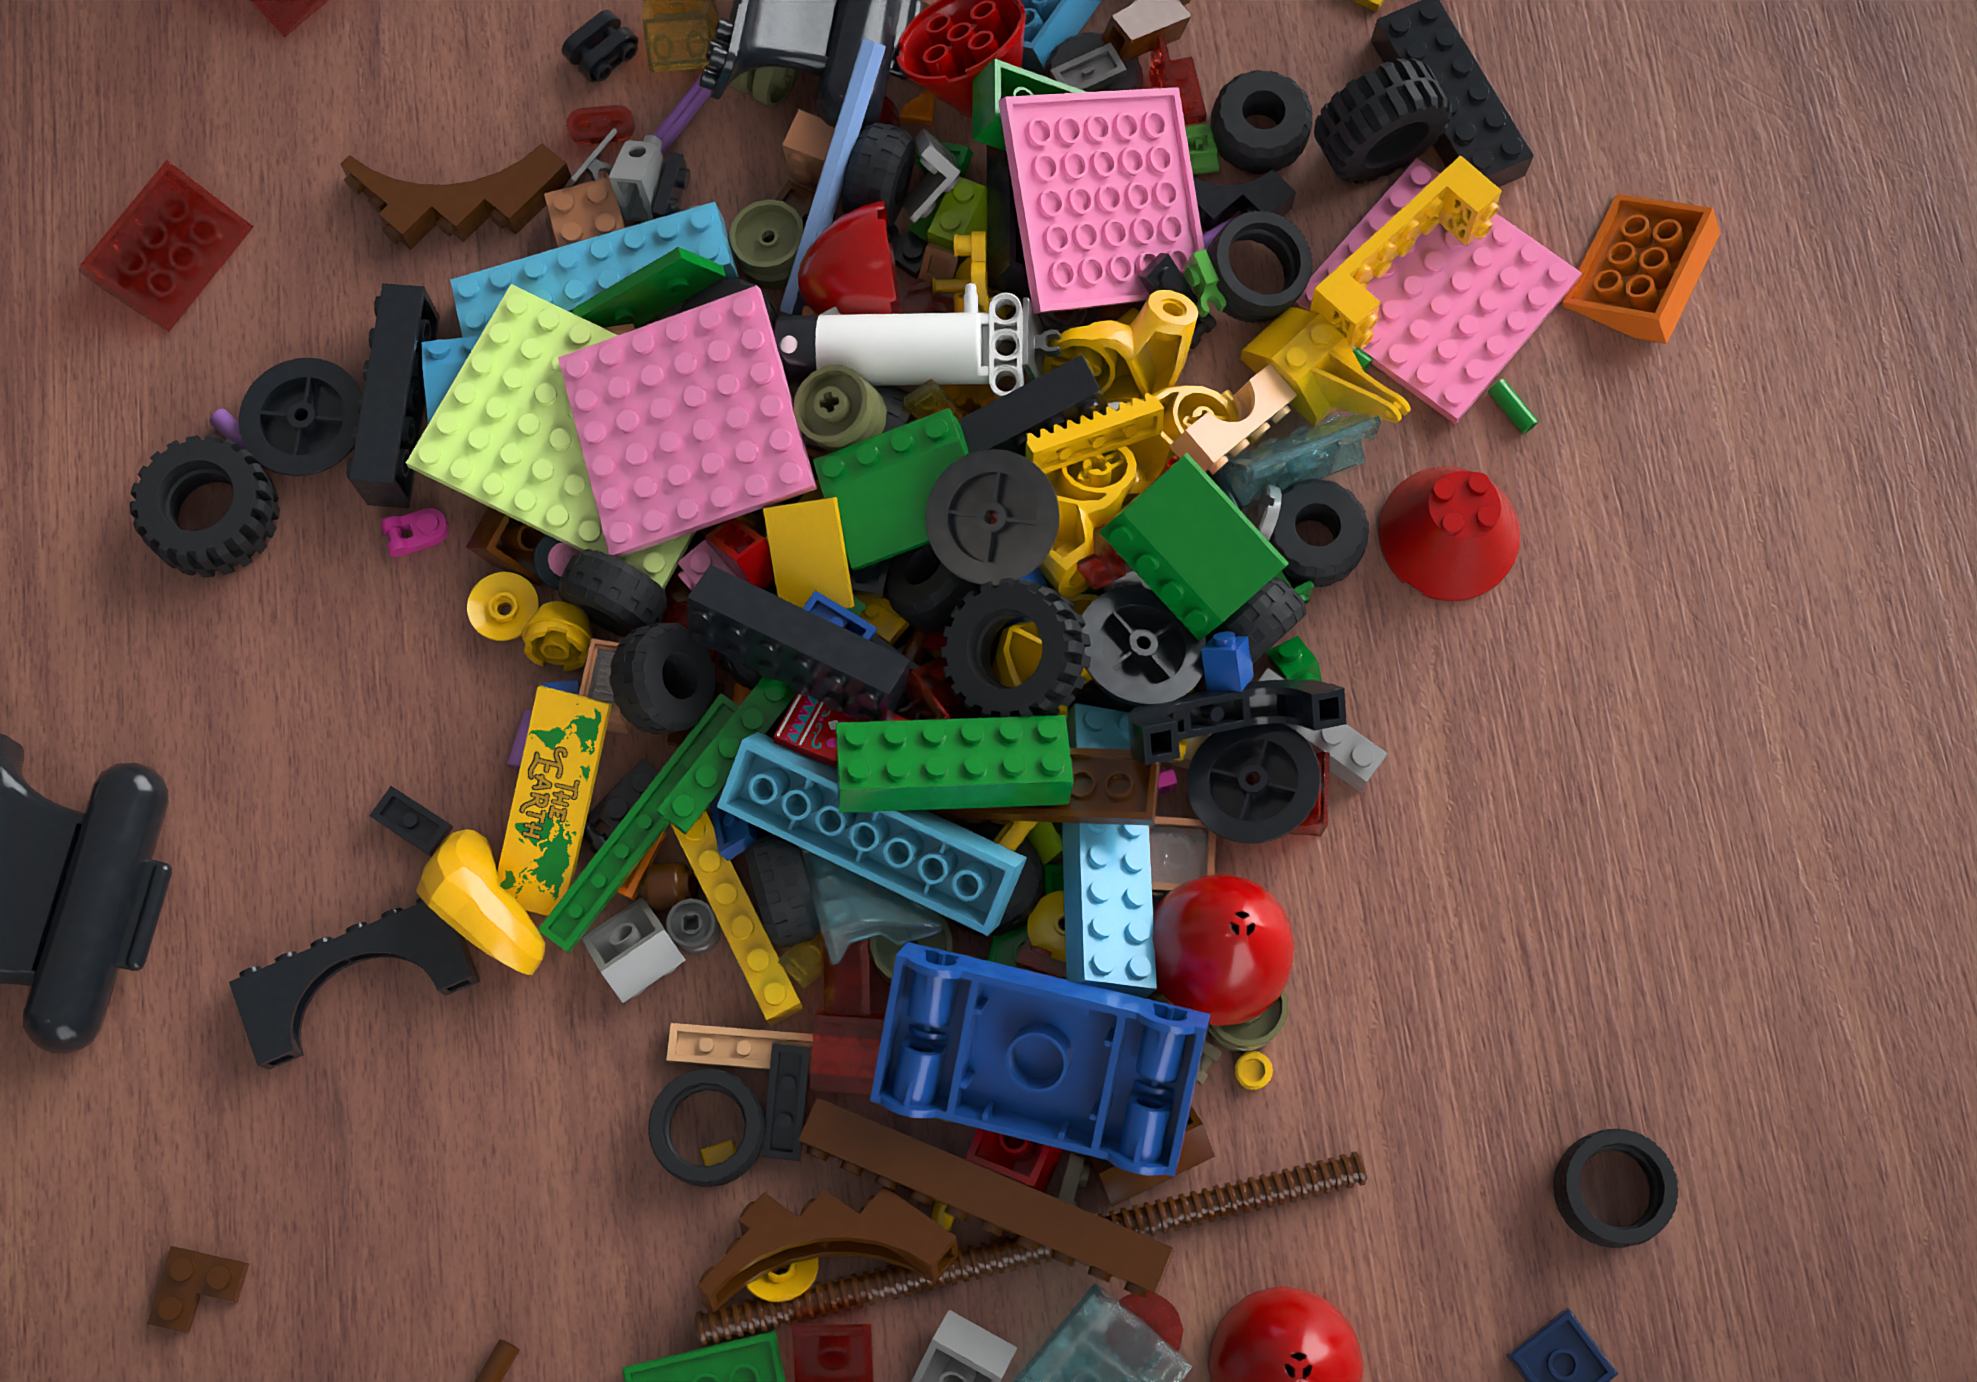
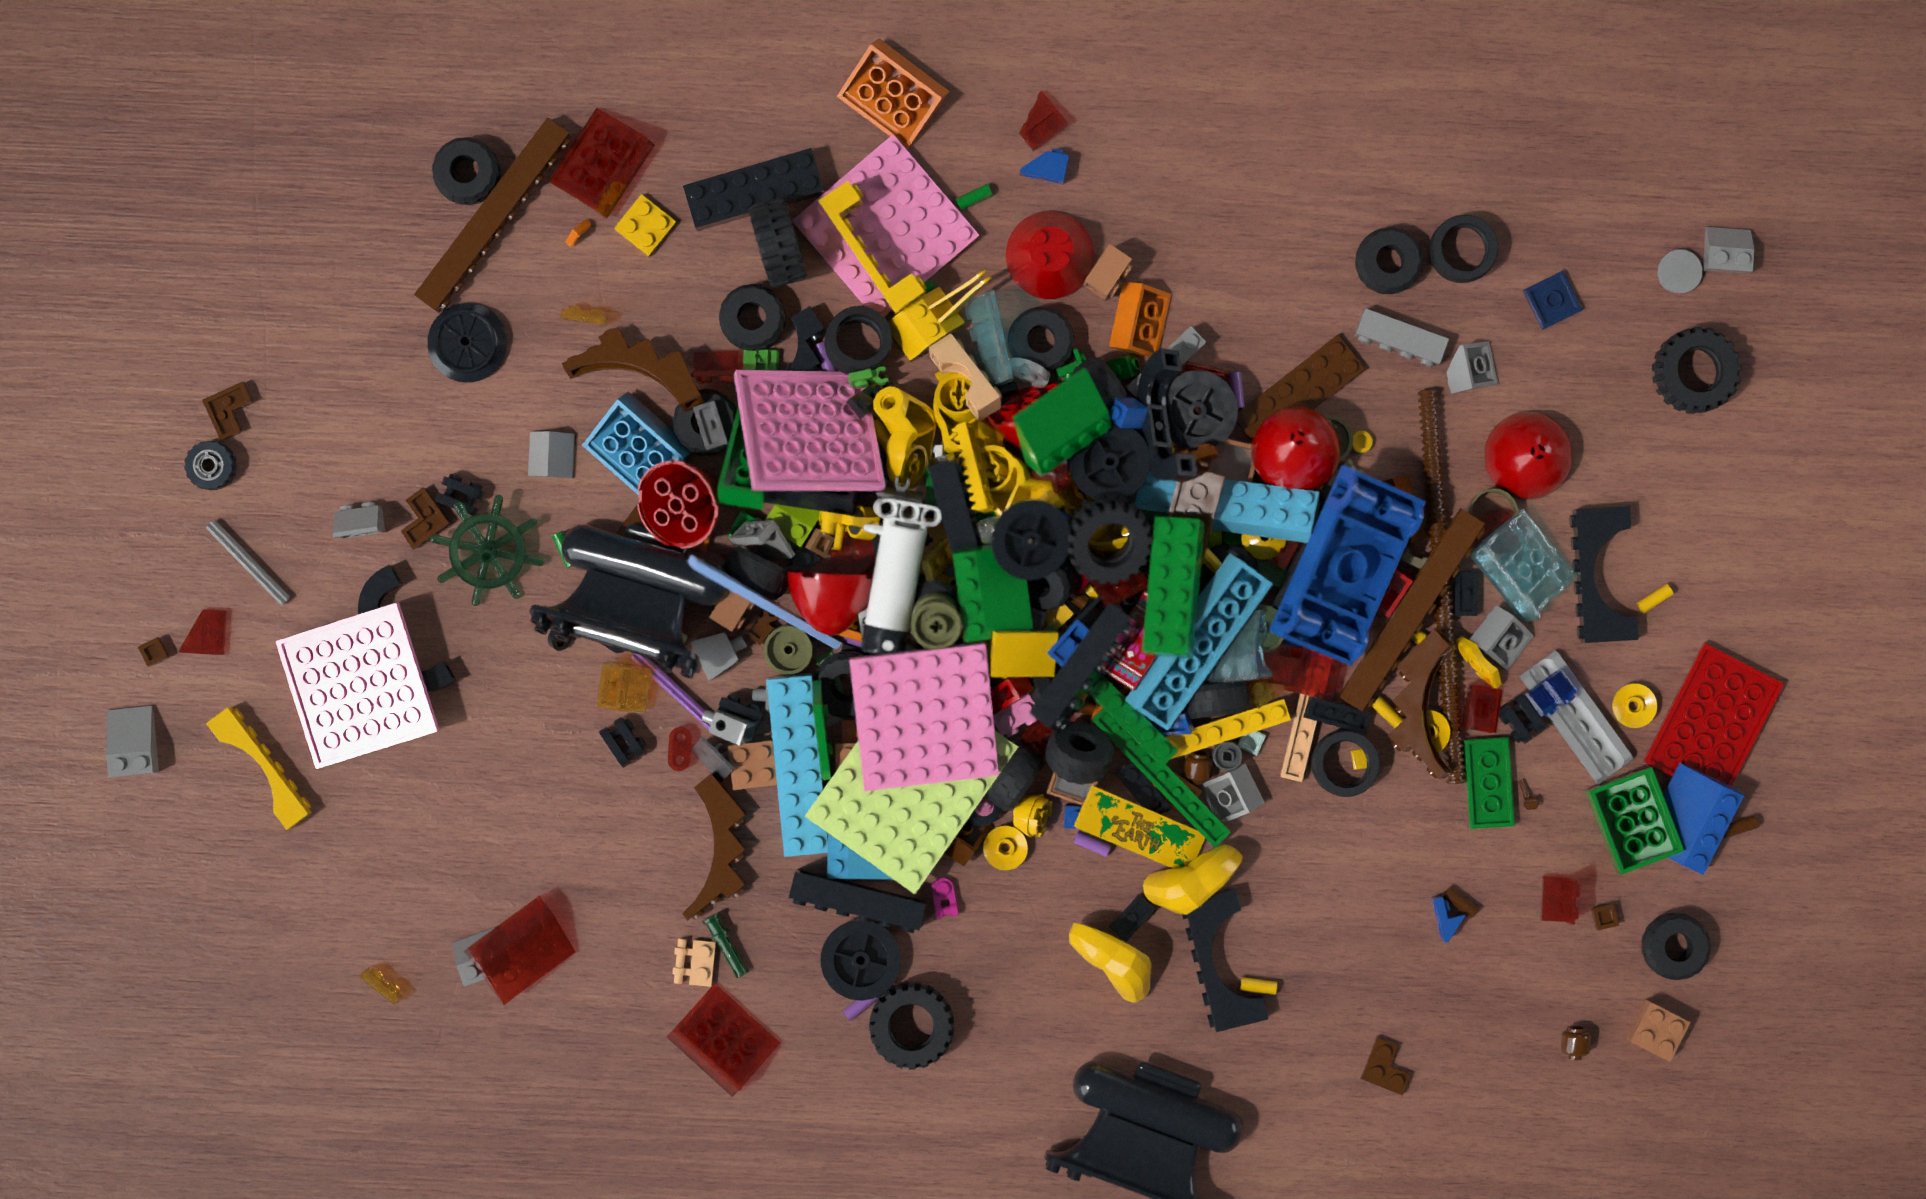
camera: 80 degrees left, 15 degrees up
none -> light nougat plate [672,938,716,987]
none -> light grey torso [691,632,748,681]
none -> dark green pin [702,912,749,978]
none -> clear red wing [1019,91,1068,152]
none -> blue slope [1020,149,1069,184]
none -> yellow piece [1069,923,1151,1003]
none -> nougat piece [1083,244,1133,300]
none -> orange slope [1109,282,1171,357]
none -> orange plate [1178,444,1220,464]
none -> medium lavender hinge [1228,372,1245,408]
none -> reddish brown plate [1237,335,1365,441]
none -> light aqua tile [1237,731,1266,756]
none -> yellow hinge [1240,977,1277,995]
none -> light grey brick [1354,308,1449,368]
none -> black tyre [1355,227,1423,295]
none -> yellow hinge [1371,696,1404,729]
none -> blue slope [1431,896,1465,943]
none -> light grey slope [1446,341,1498,394]
none -> black plate [1454,571,1478,616]
none -> yellow tile [1456,636,1502,689]
none -> olive piece [1465,489,1520,523]

